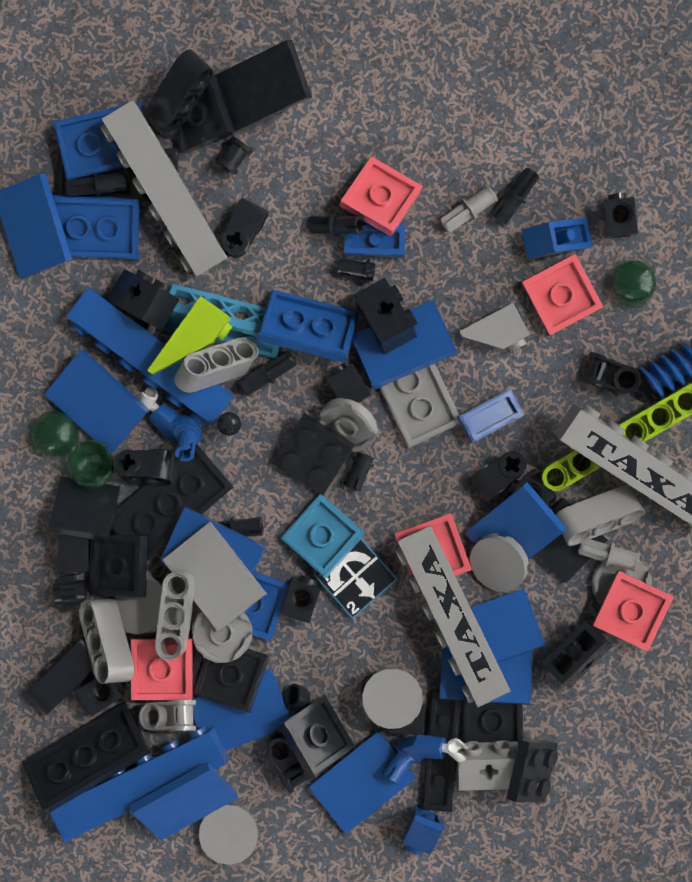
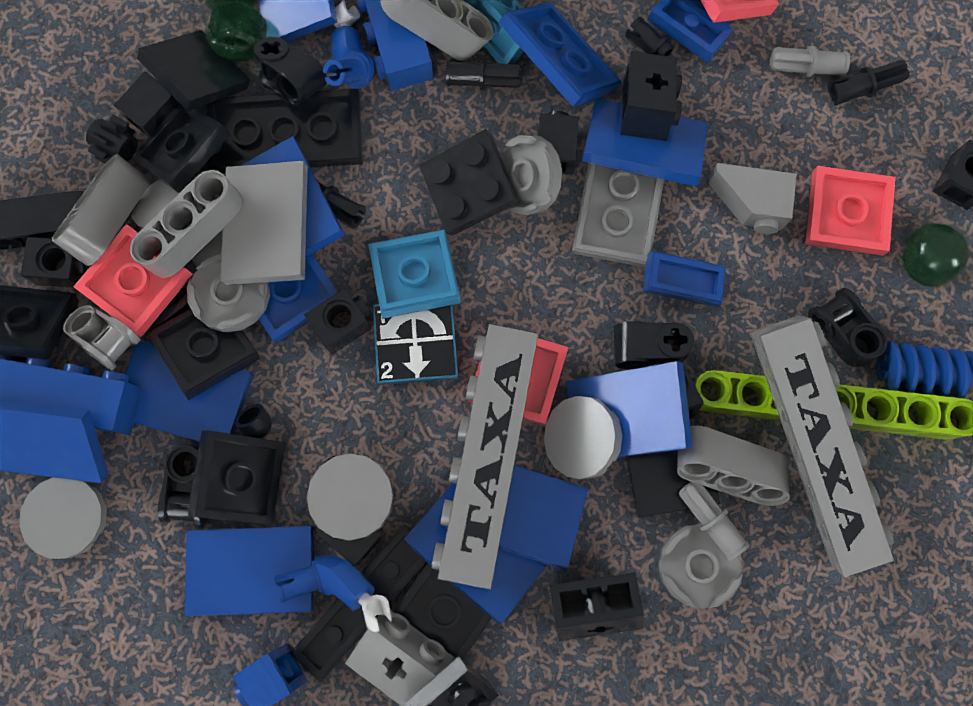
camera: 35 degrees right, 10 degrees down
black axle [217,412,241,436] -> none
black pin [343,451,374,492] -> none
blue slope [522,218,593,259] -> none
coral plate [592,570,674,651] -> none

